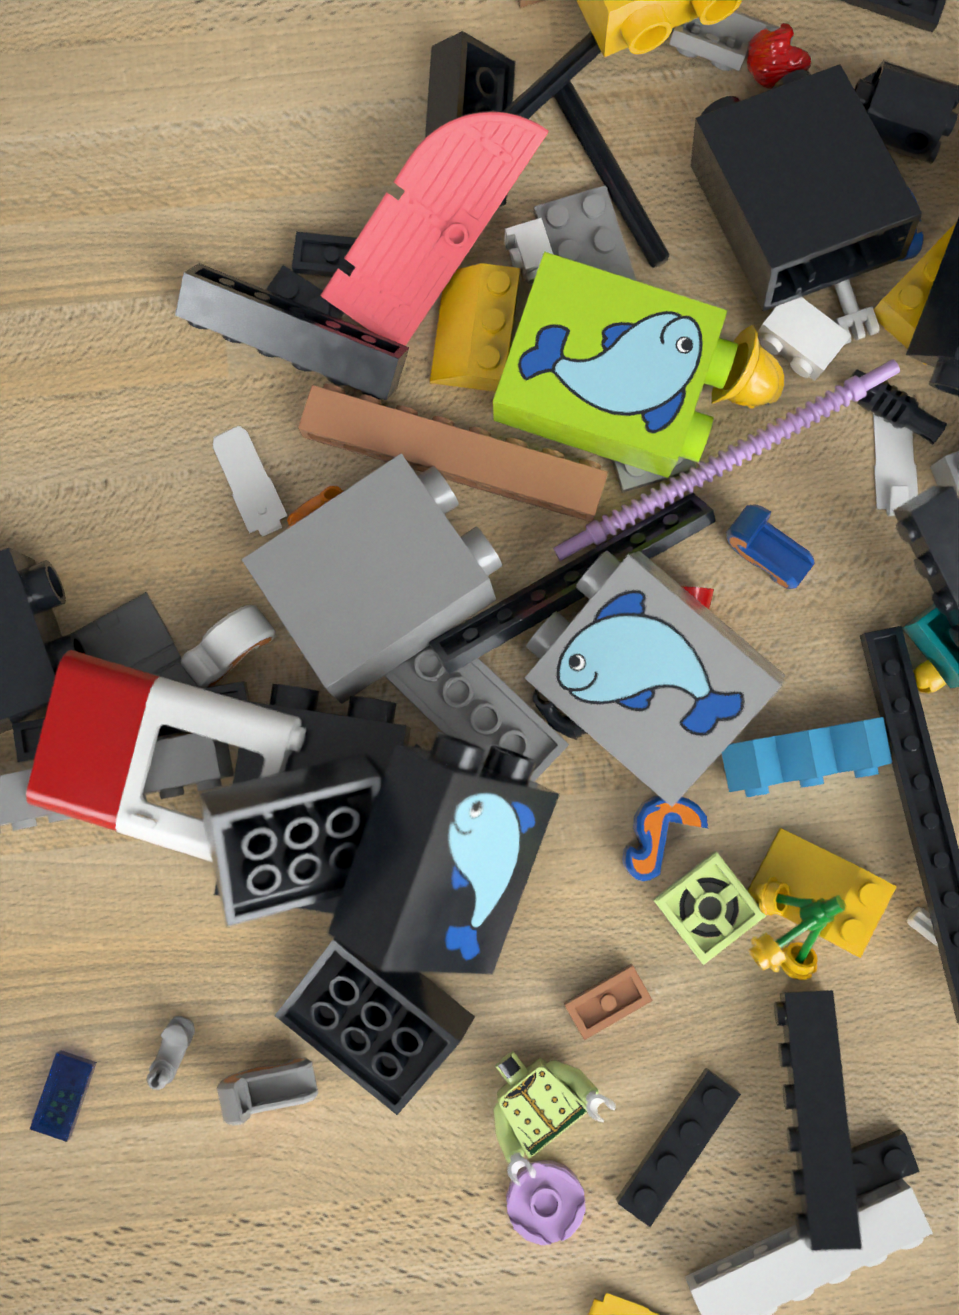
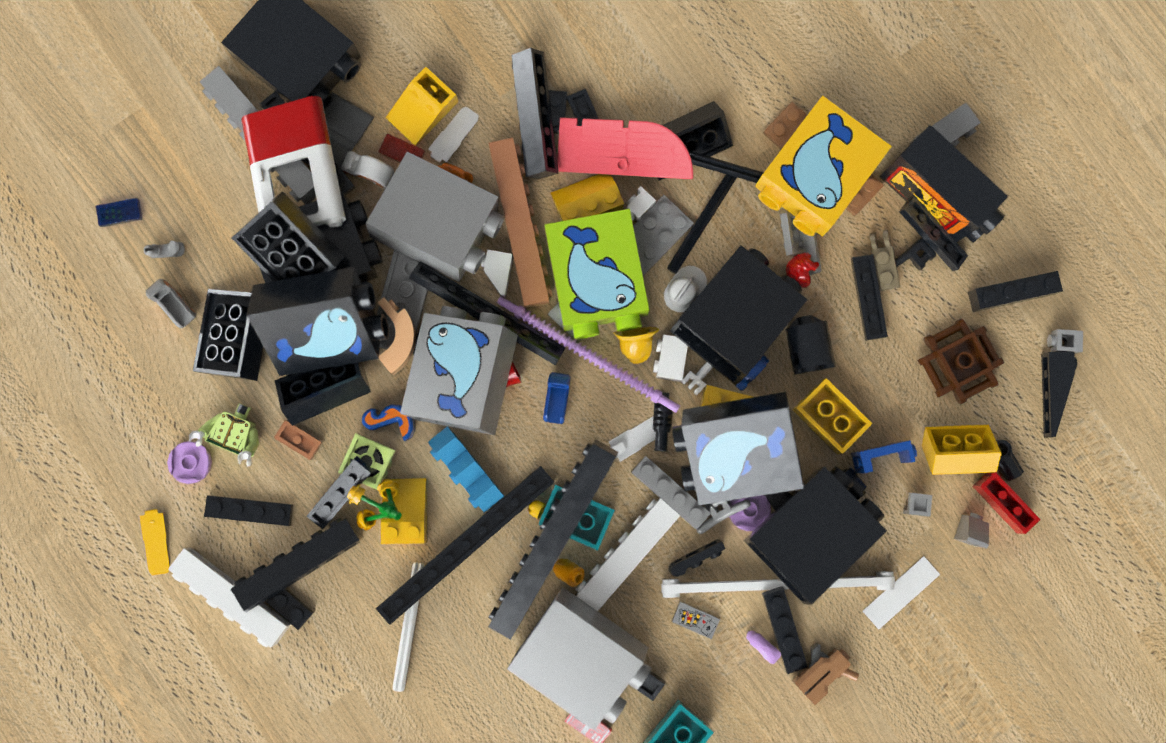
camera: 55 degrees right, 0 degrees up
none -> black brick [275,362,371,426]
none -> plate [306,456,374,530]
none -> light nougat arch [377,297,416,375]
none -> clear red tile [378,133,425,163]
none -> yellow slope [385,67,458,146]
none -> white slope [481,249,514,298]
none -> white piece [664,266,707,312]

